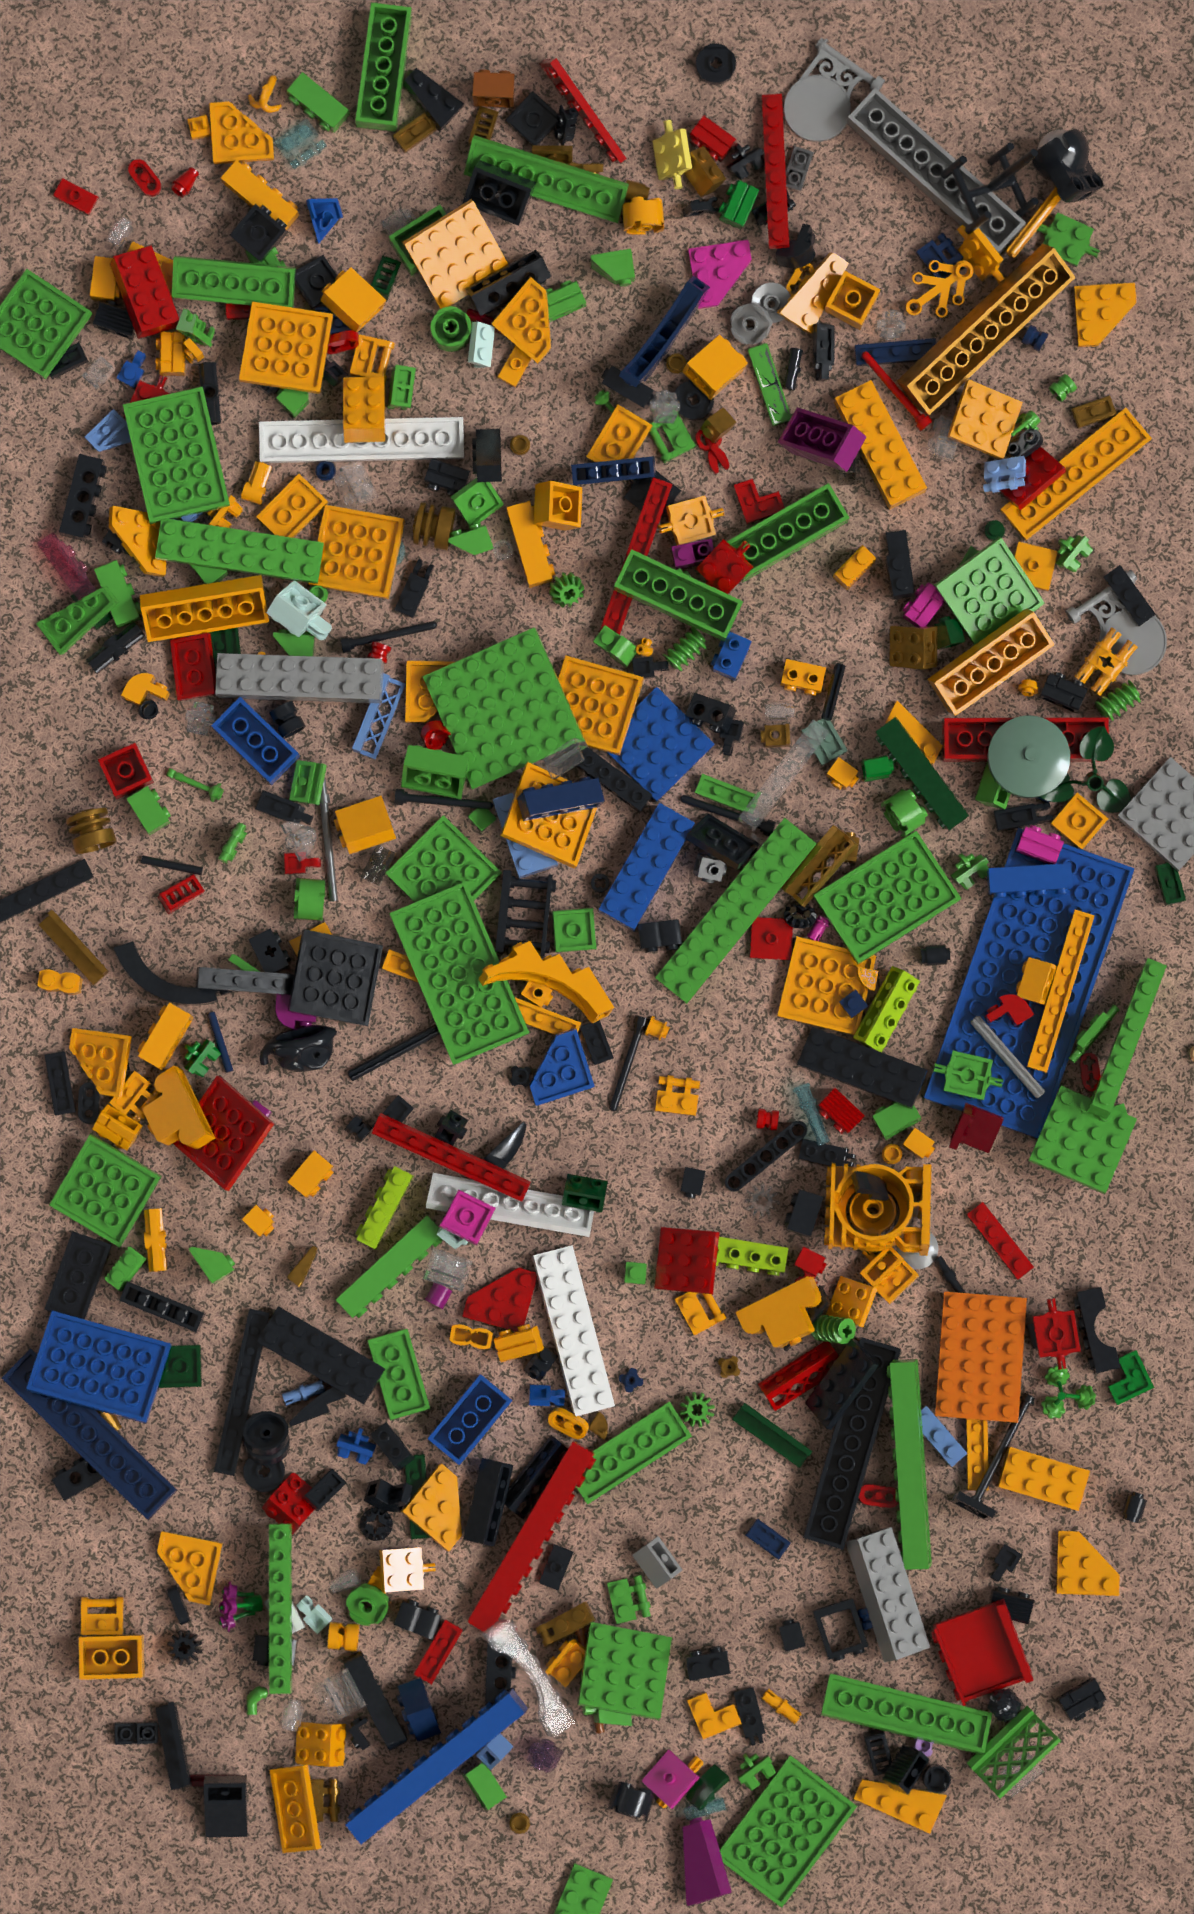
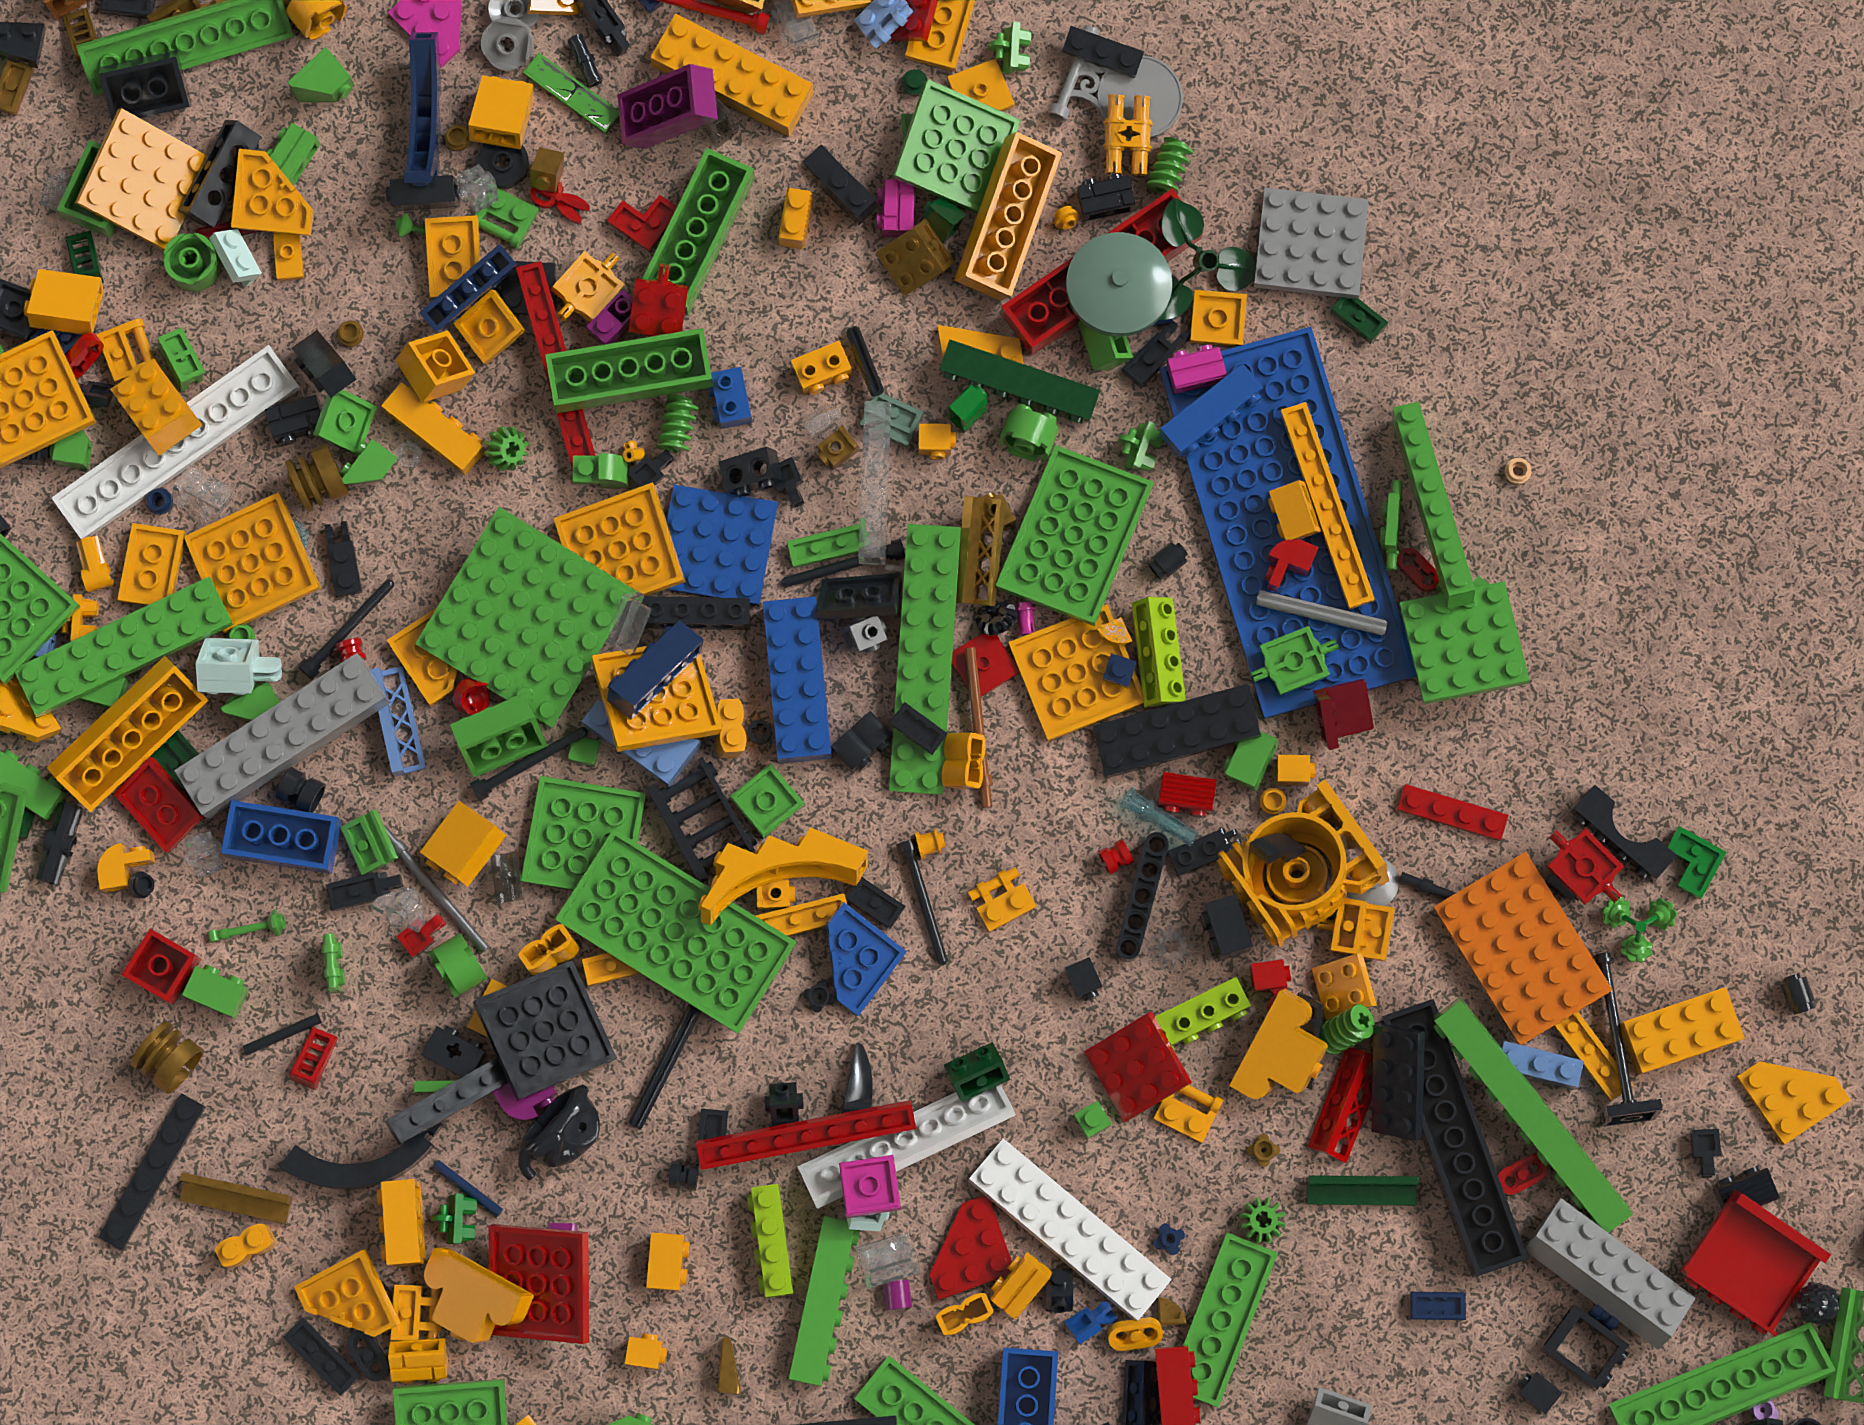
camera: 30 degrees left, 5 degrees down
none -> light orange plate [453,289,526,364]
none -> light orange brick [518,924,580,976]
none -> light orange brick [715,698,747,758]
none -> black plate [889,702,948,755]
none -> light orange brick [942,732,986,789]
none -> dark orange bar [965,647,993,808]

